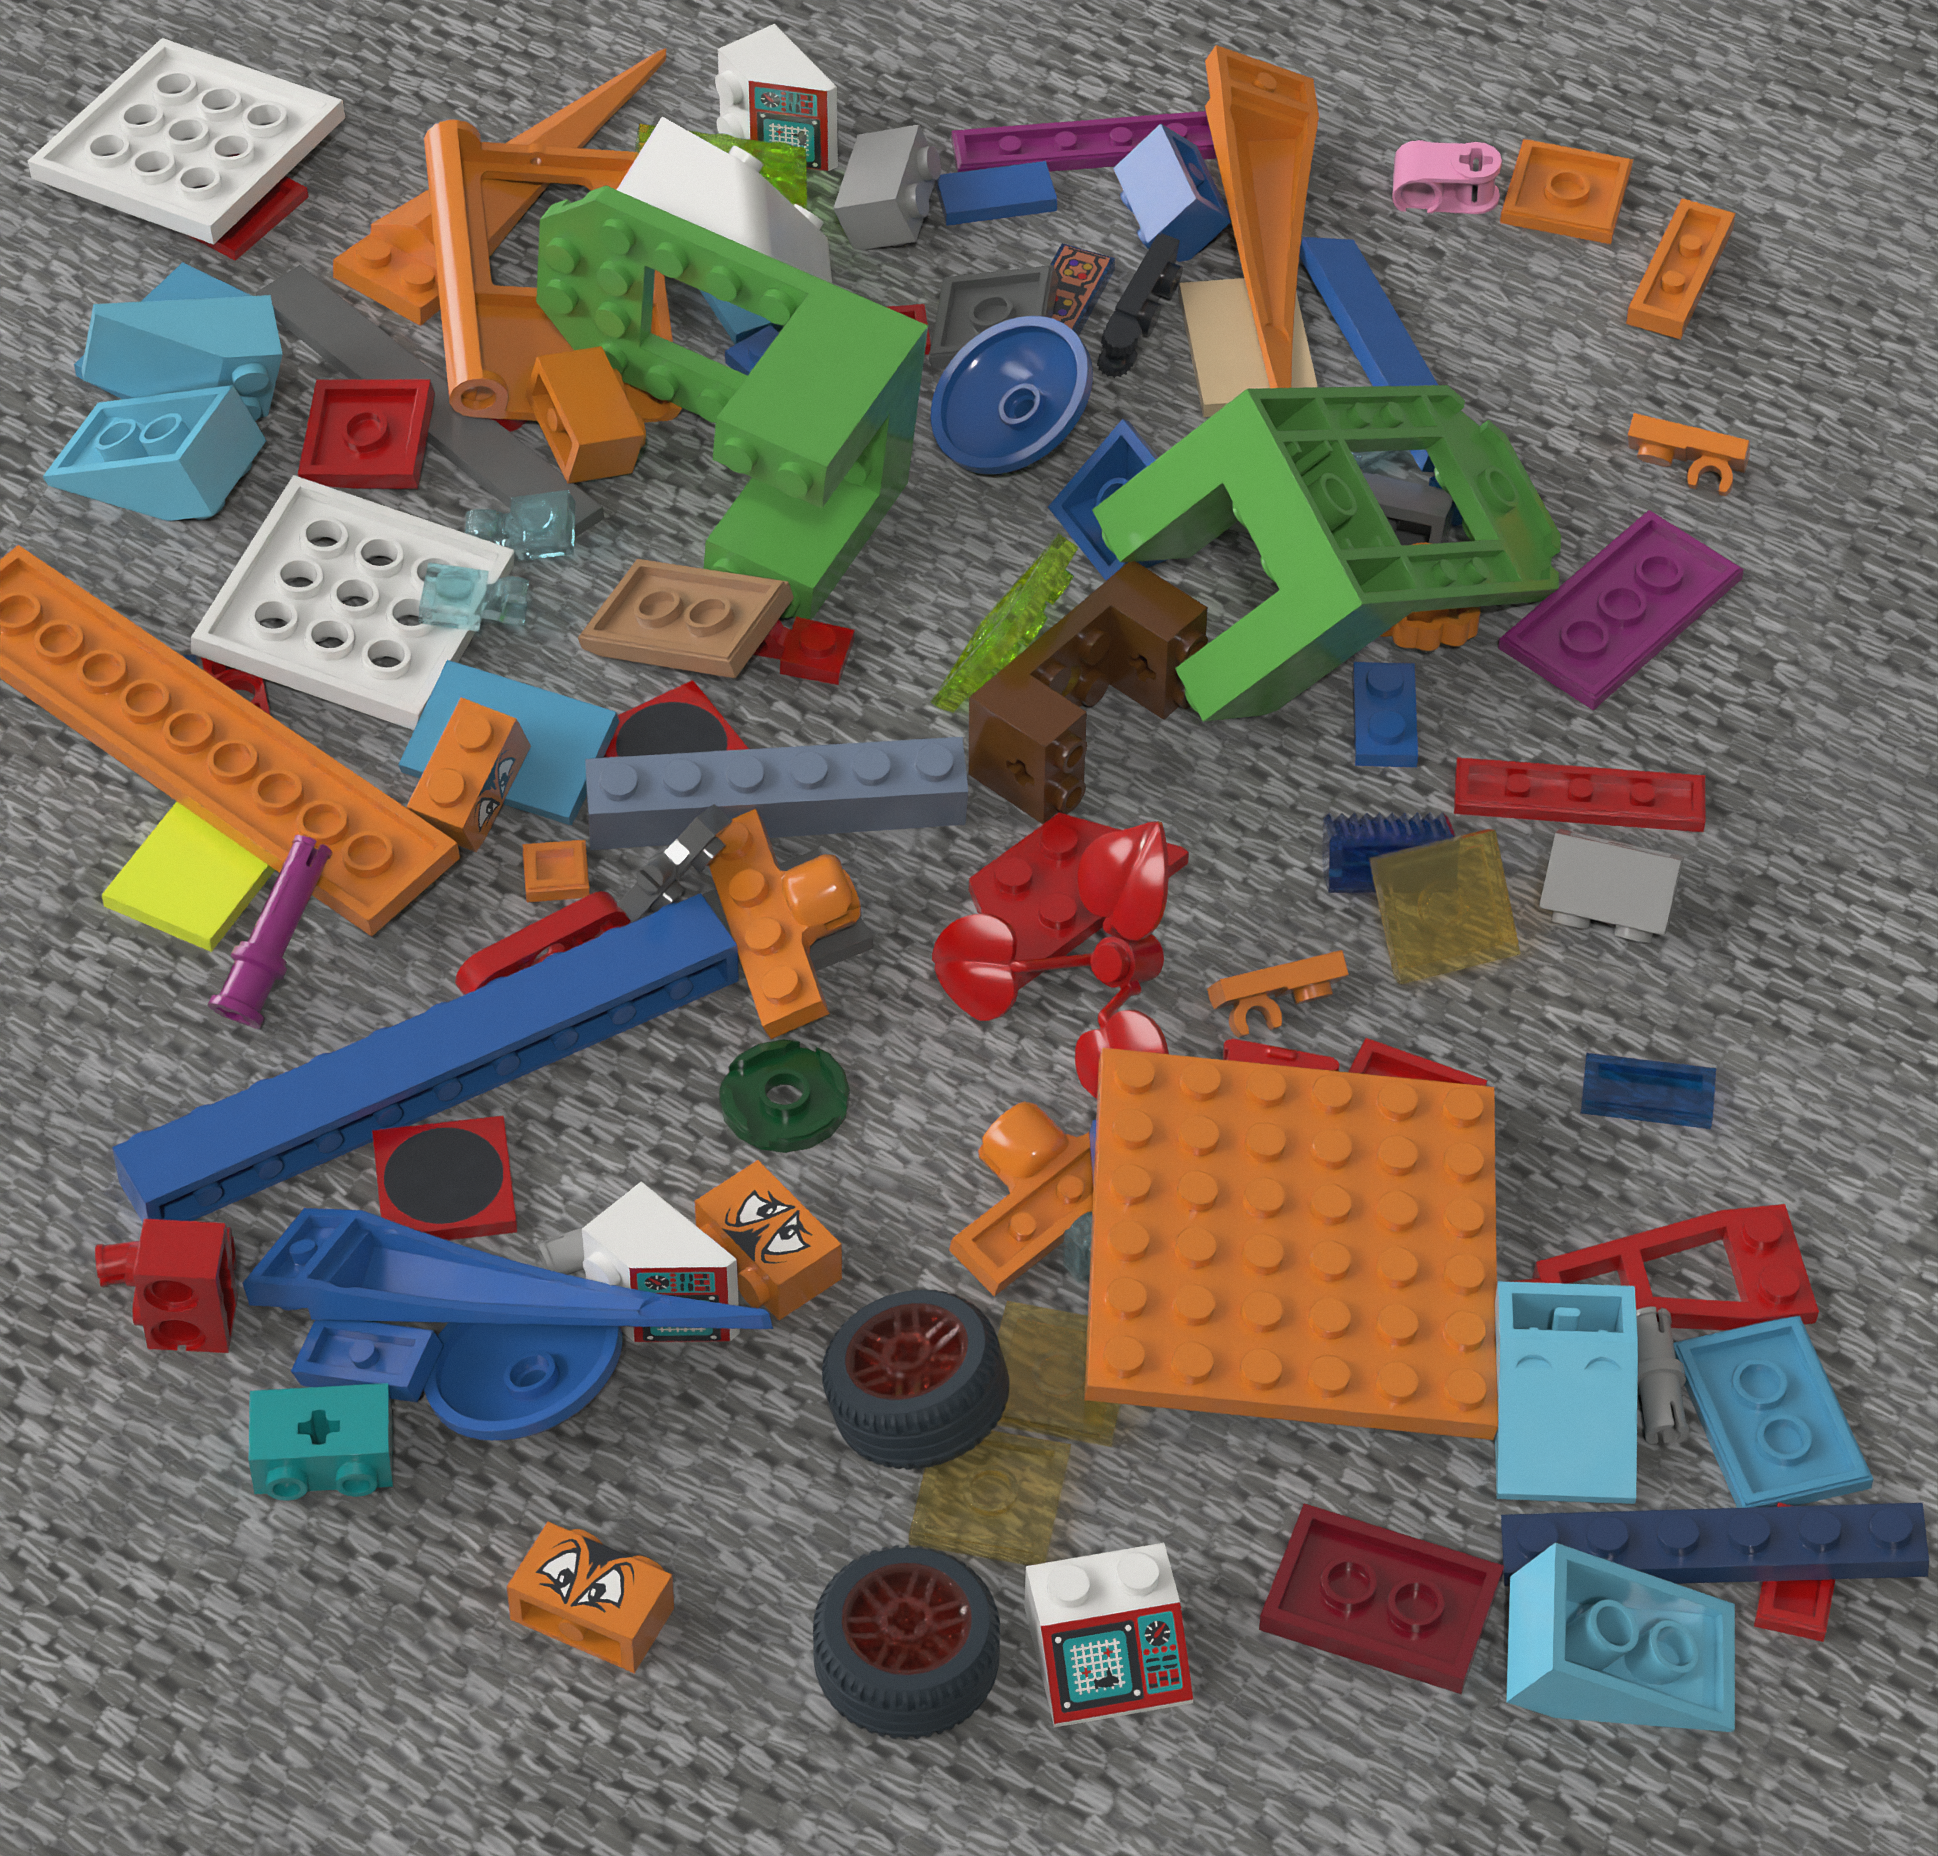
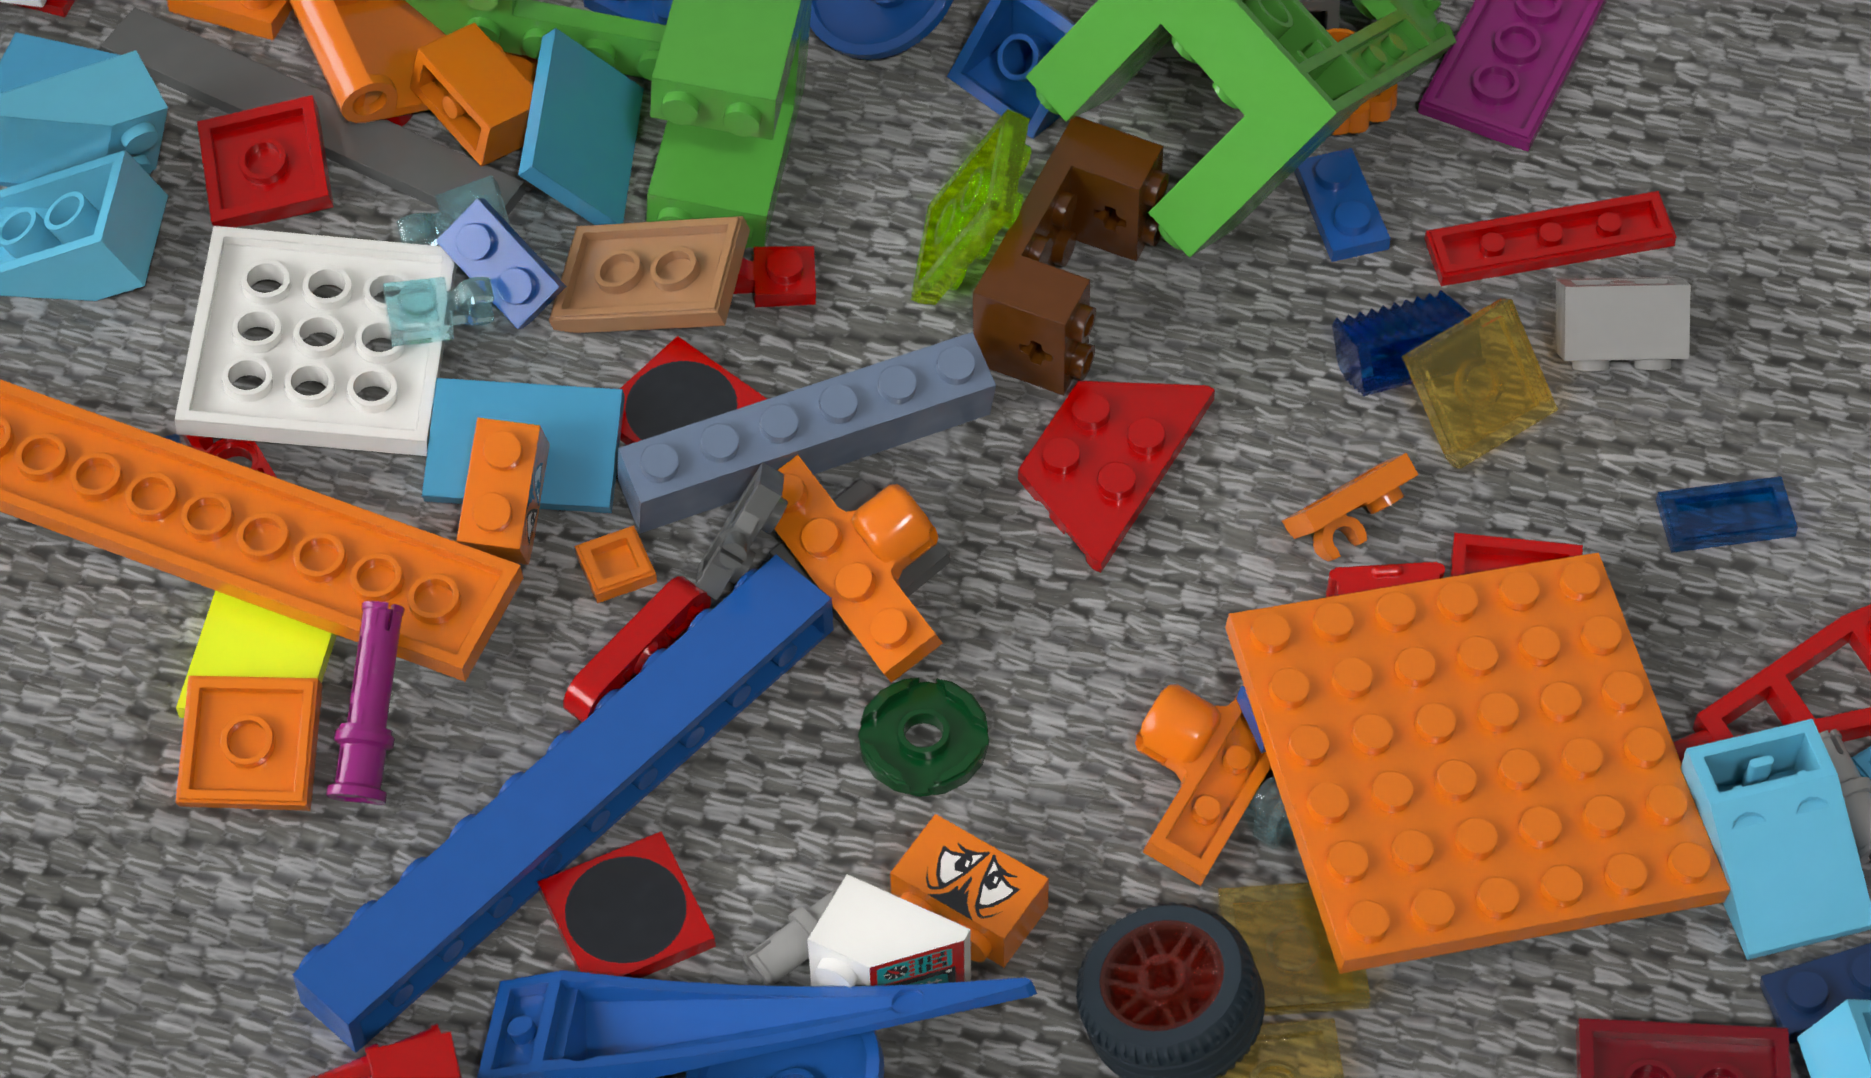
camera: 15 degrees left, 5 degrees up
red plant [932,821,1169,1099] -> none
none -> orange tile [175,676,323,811]
none -> plate [436,198,567,329]
none -> dark azure tile [518,28,644,225]

